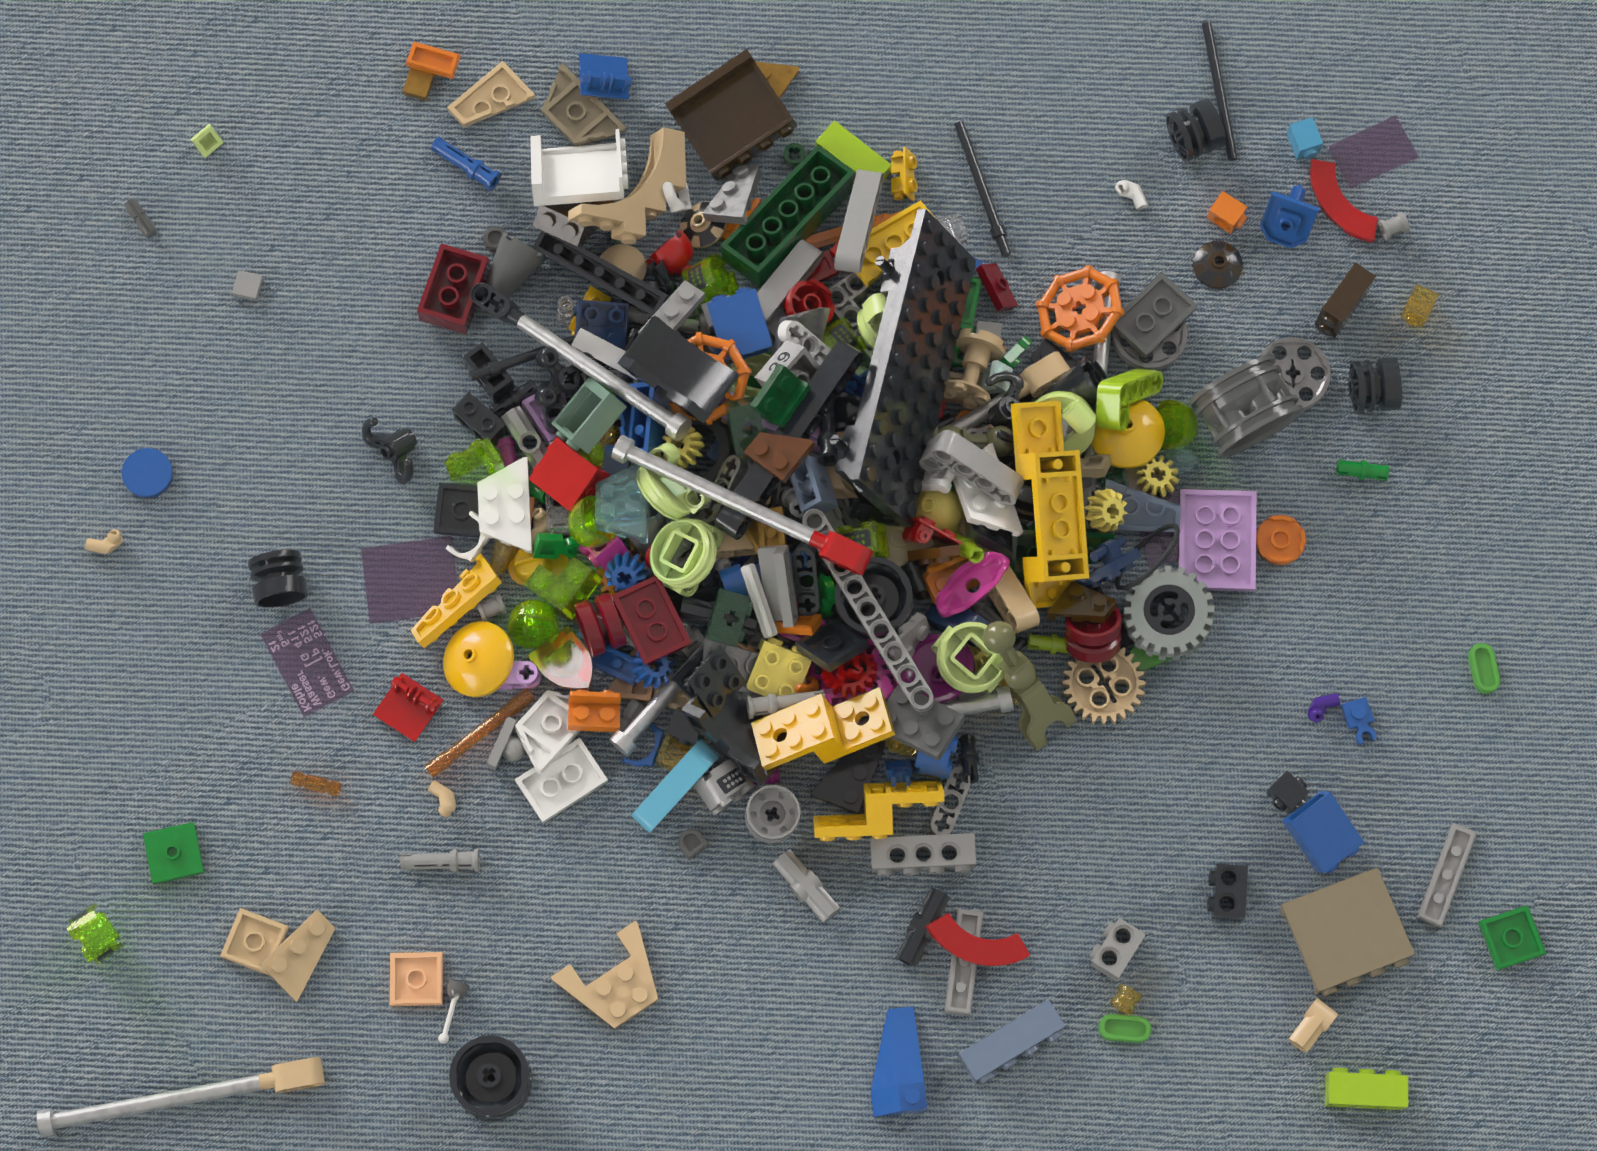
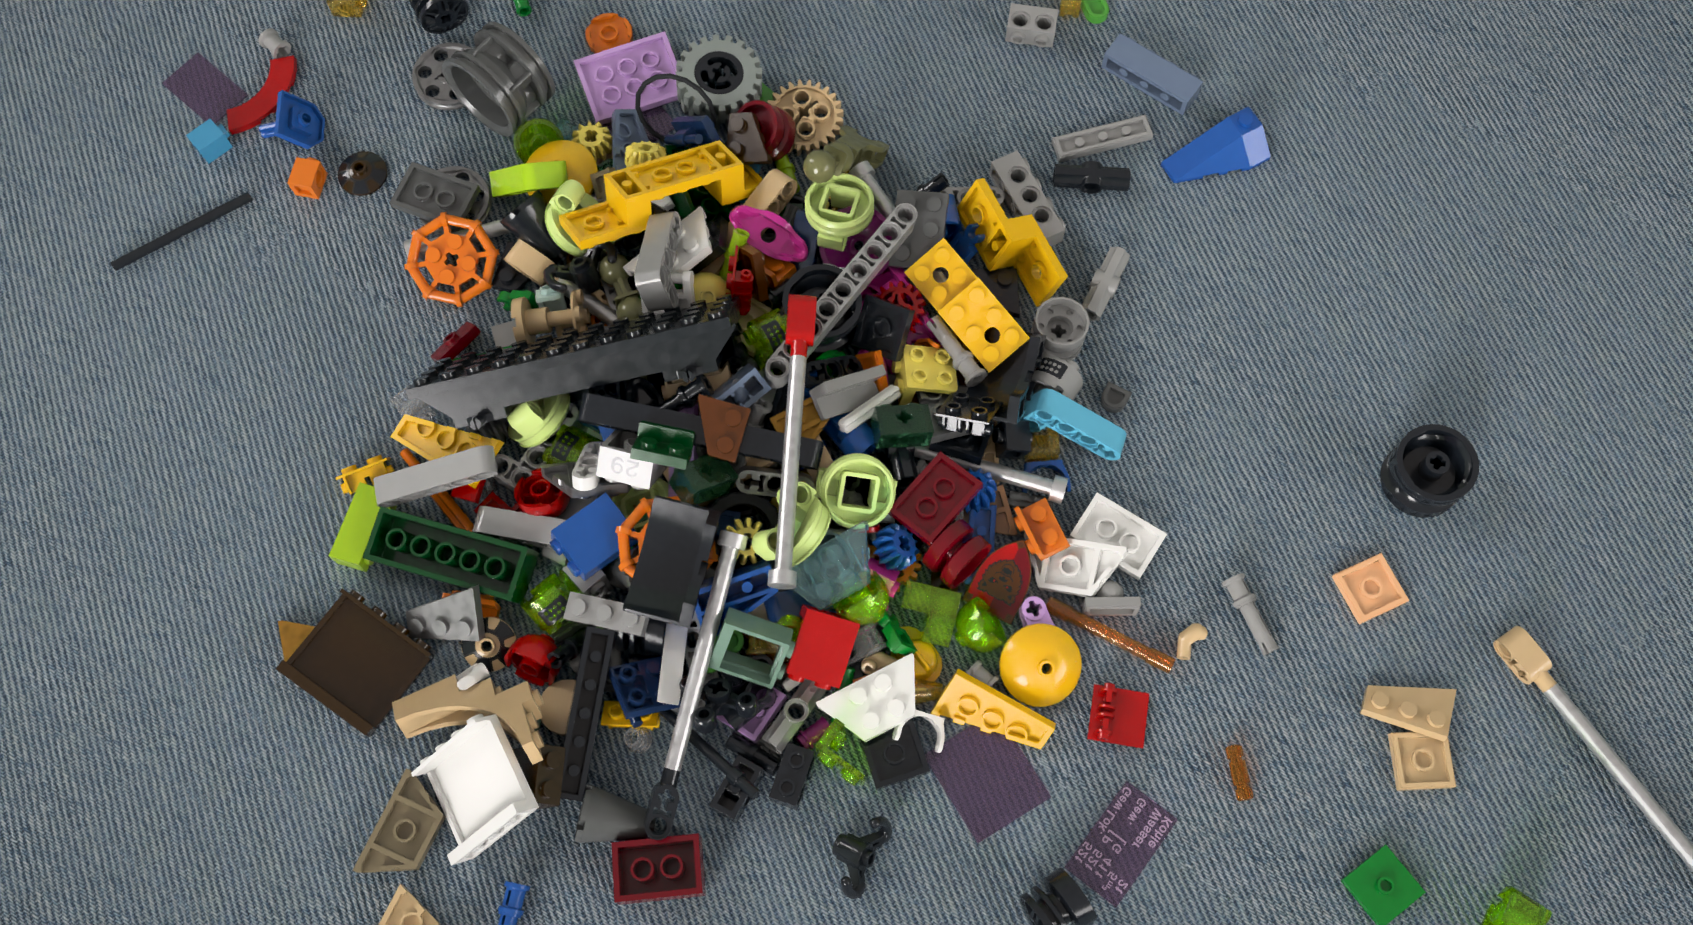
camera: 110 degrees left, 5 degrees down
hinge [438,980,469,1044] -> none
dark grey tile [483,226,508,252] -> none
tan wing [551,921,658,1029] -> none
blue hinge [579,53,632,100] -> none
dark green bush [783,143,806,168] -> none
red tile [925,913,1030,966] -> none
black bar [954,121,1011,257] -> none
white arm [1115,180,1148,210] -> none
black wheel [1166,98,1226,162] -> none
dark brown brick [1315,262,1376,338] -> none

